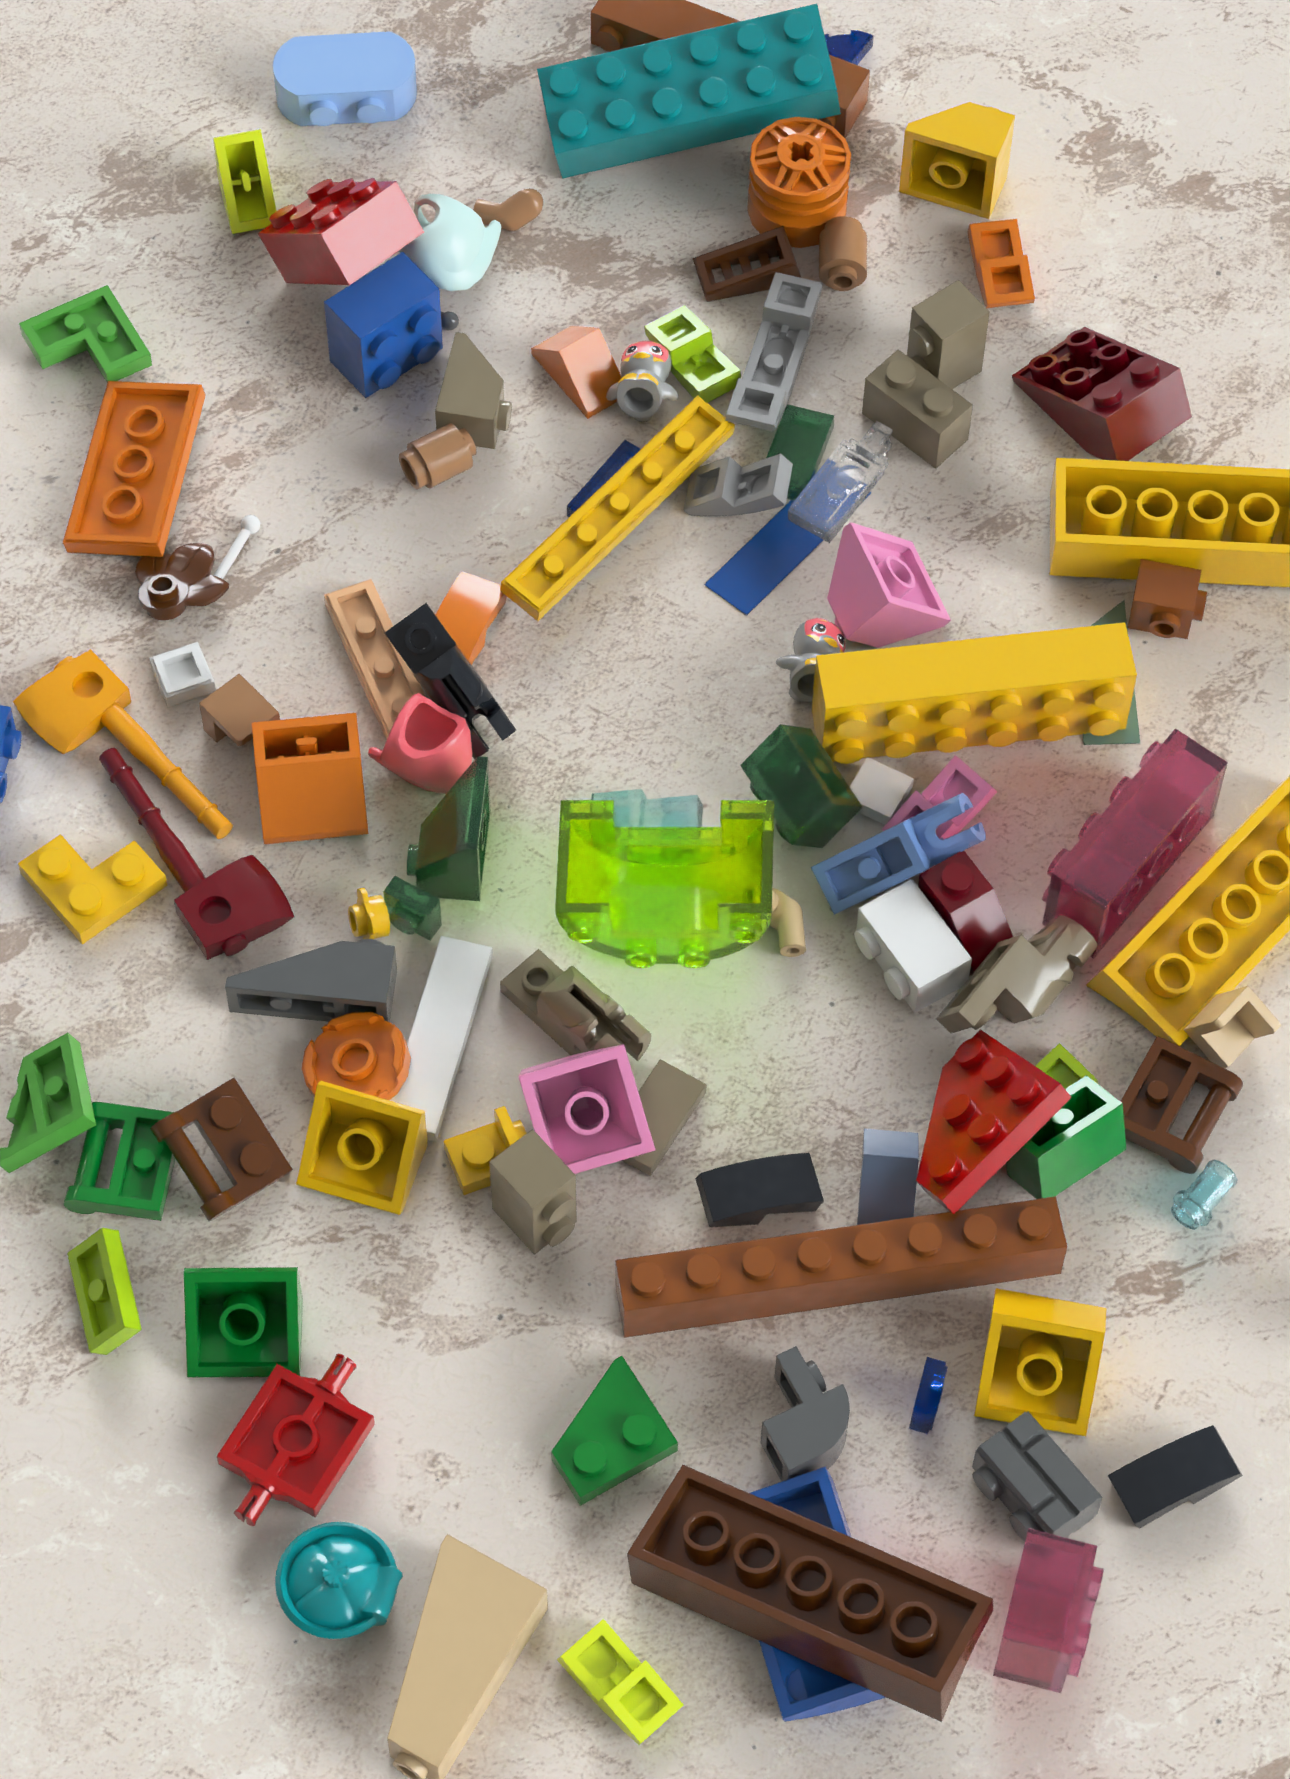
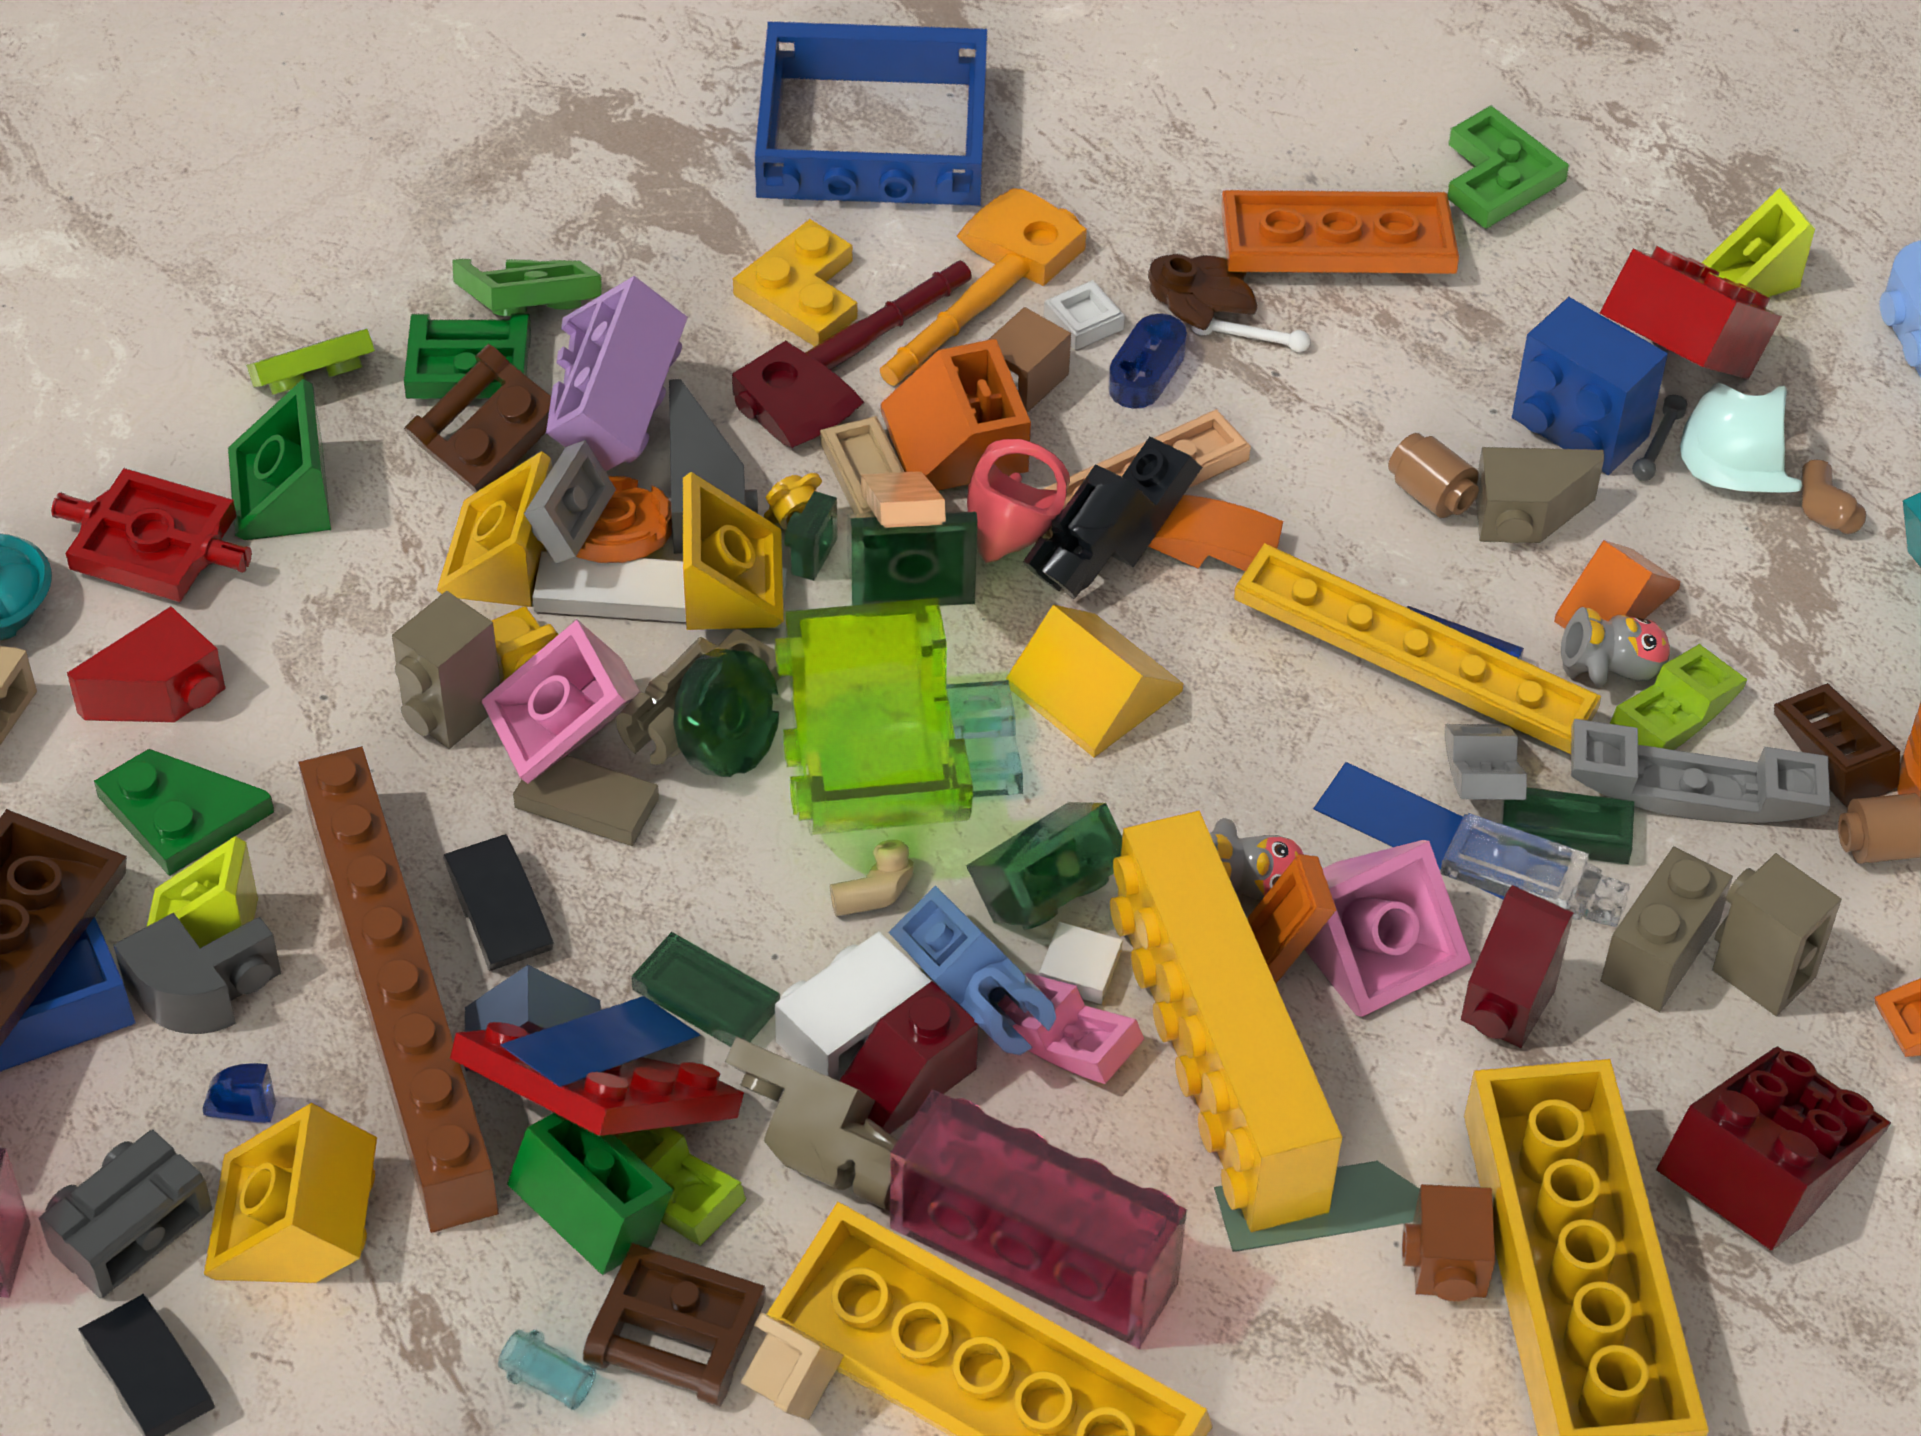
camera: 80 degrees right, 10 degrees down
none -> red slope [67,606,226,722]
none -> neon yellow slope [147,836,258,948]
none -> blue sticker [500,996,701,1087]
none -> light grey plate [524,440,616,563]
none -> lavender wedge [546,276,688,472]
none -> clear green tile [631,931,780,1047]
none -> clear green tile [673,648,779,777]
none -> yellow slope [683,472,784,630]
none -> tan tile [820,416,904,528]
none -> light nougat tile [861,471,946,528]
none -> yellow slope [1006,605,1184,758]
none -> clear blue beam [1108,313,1187,409]
none -> orange tile [1247,854,1337,984]
none -> dark red slope [1460,885,1574,1048]

